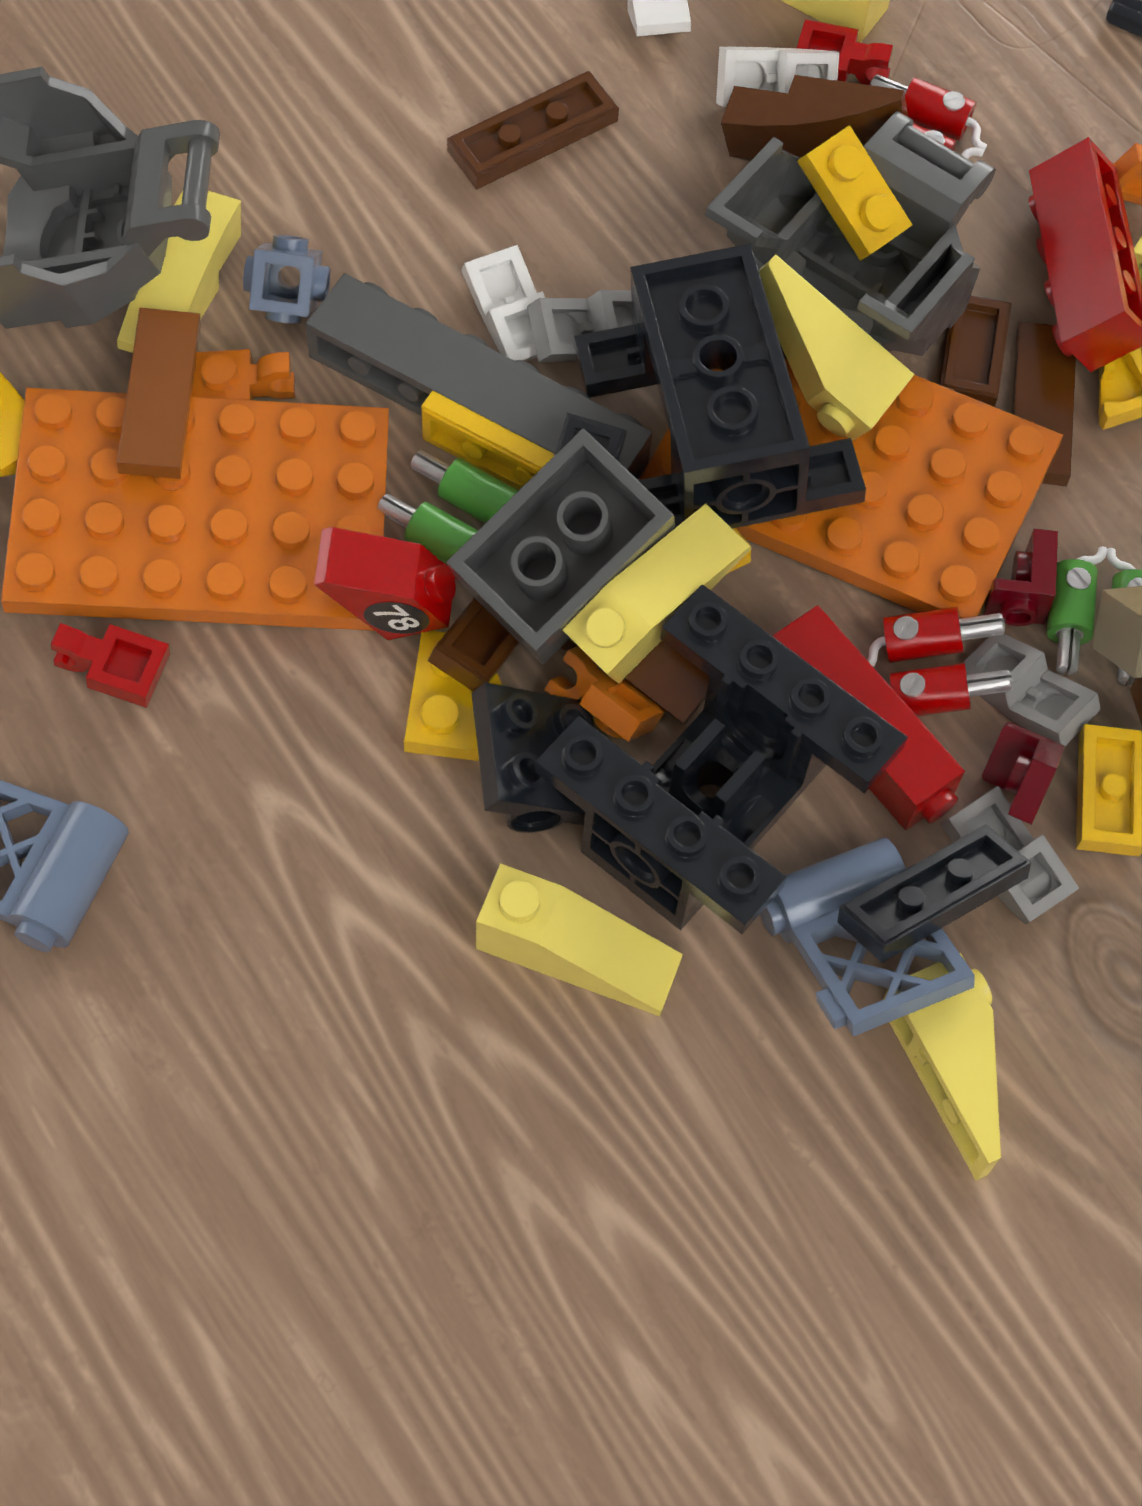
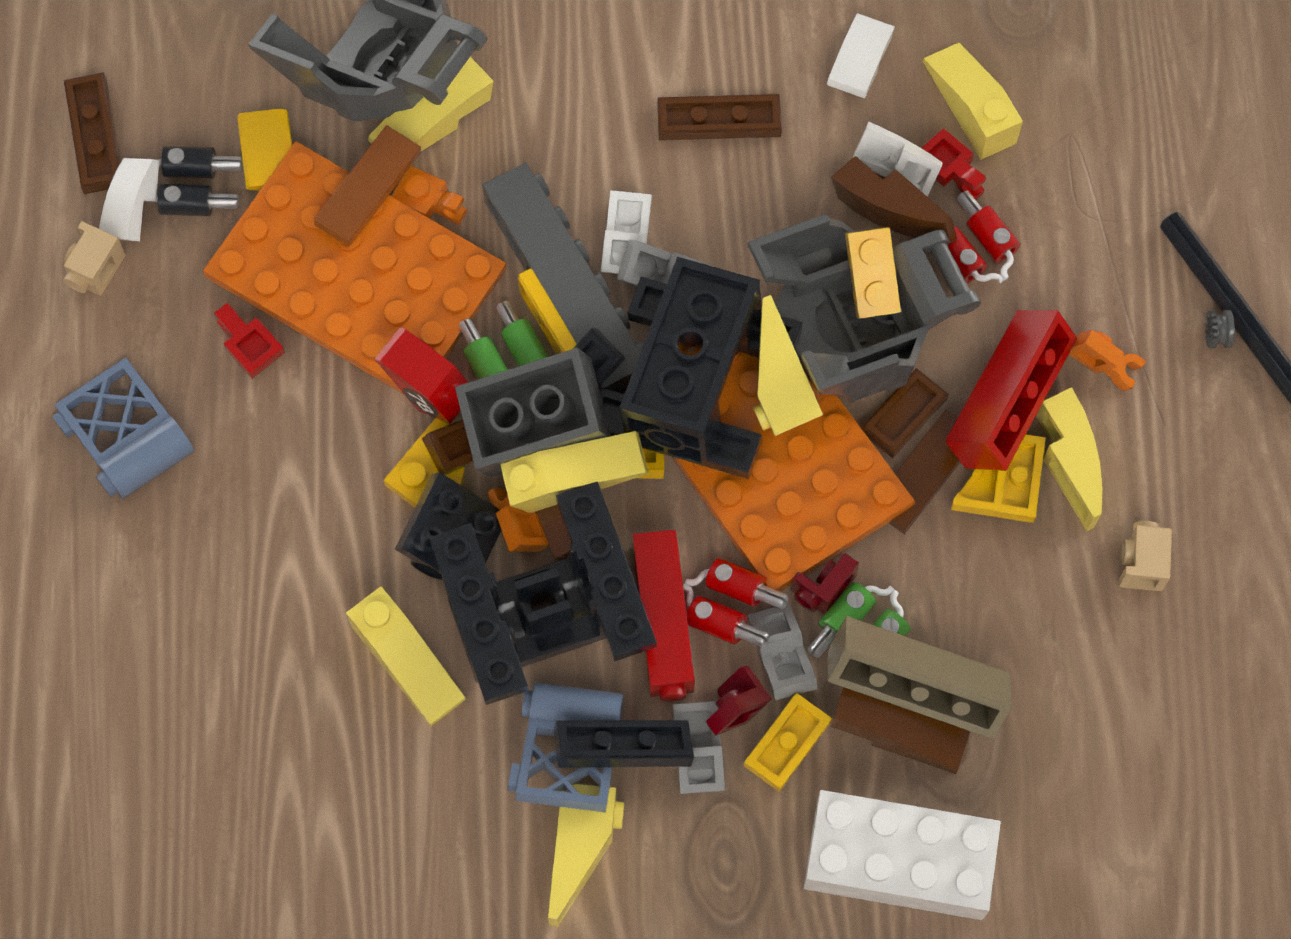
camera: 35 degrees right, 5 degrees up
sand blue brick [243,235,331,323] -> none

